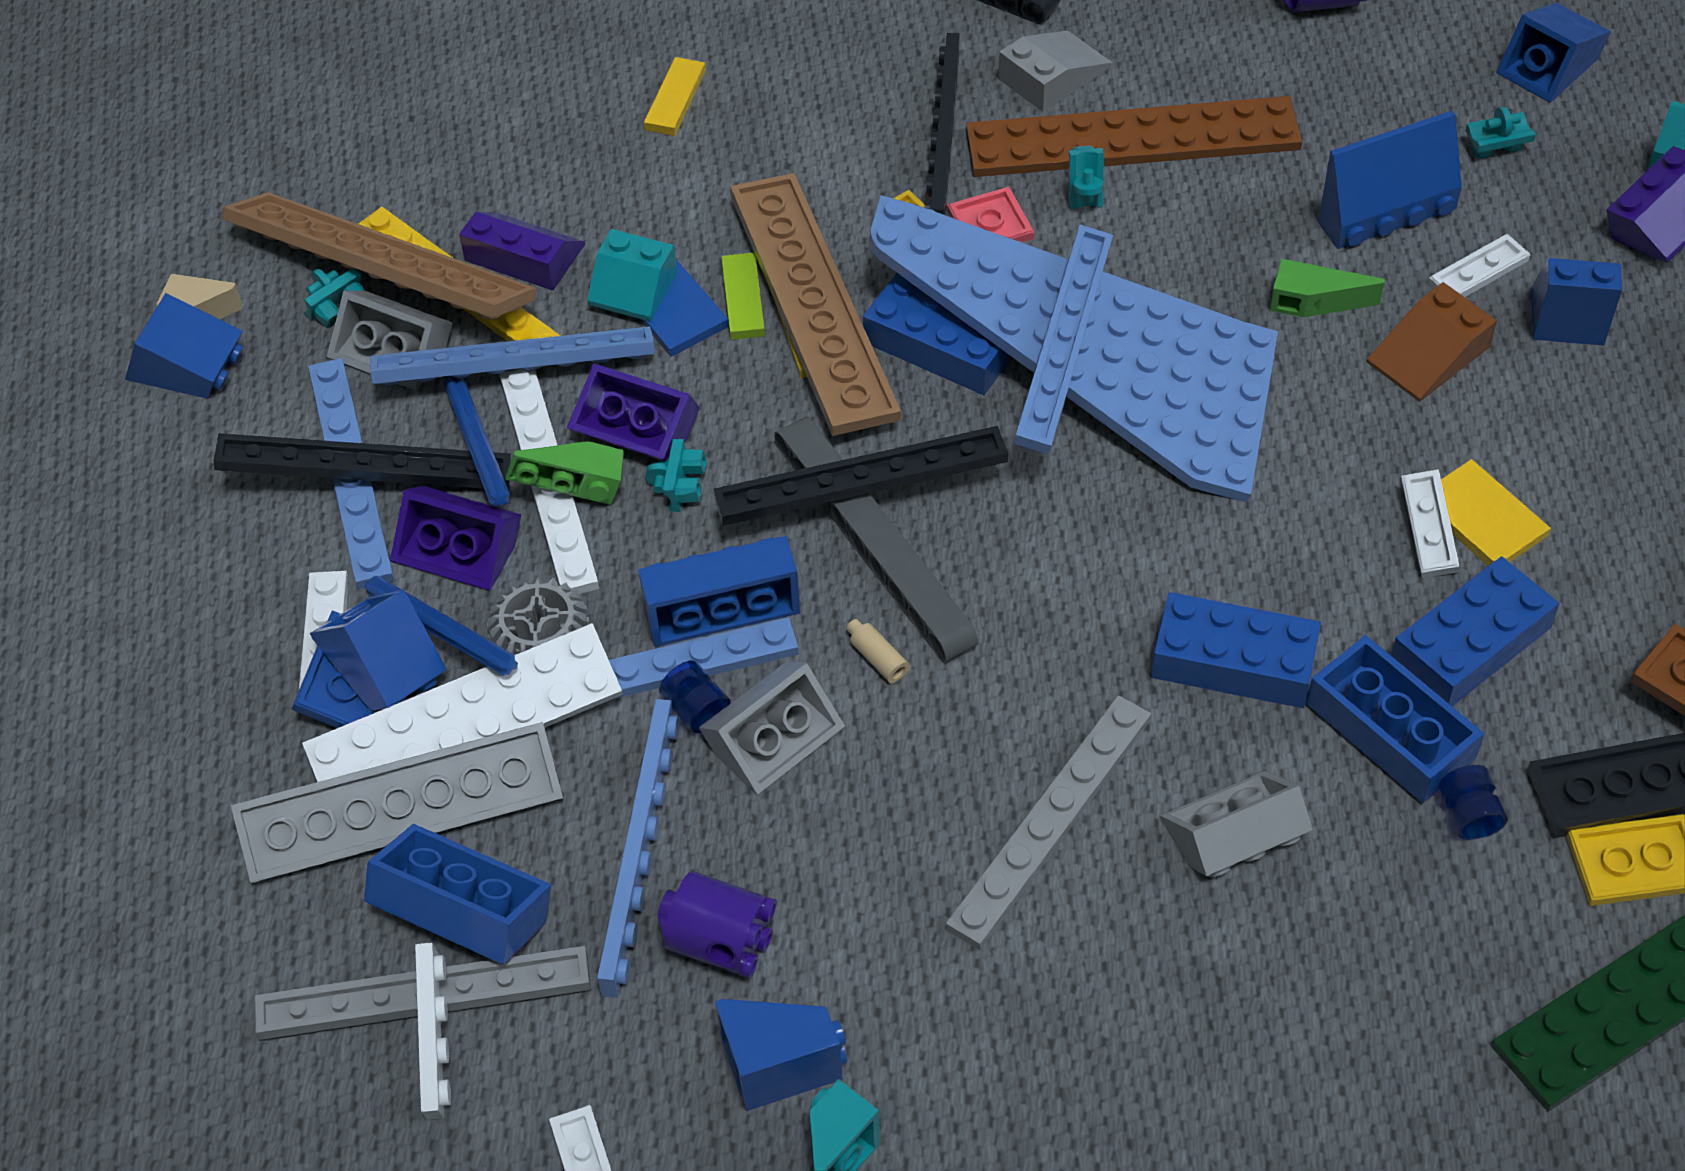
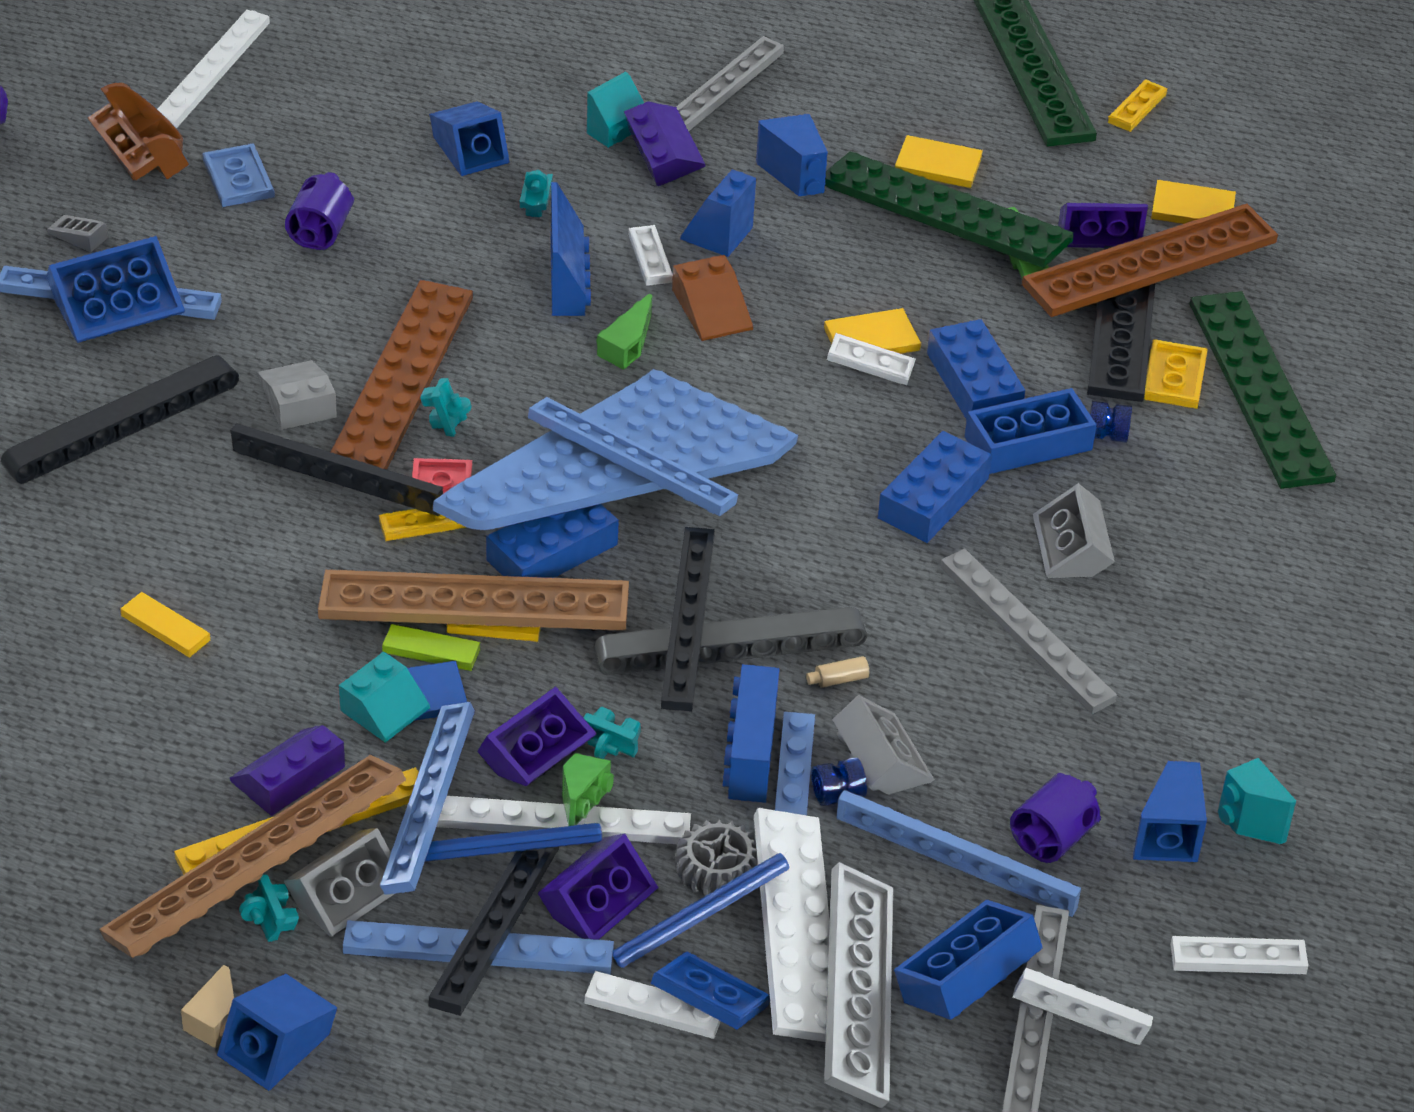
camera: 75 degrees left, 10 degrees down
blue slope [309,589,447,710] -> none

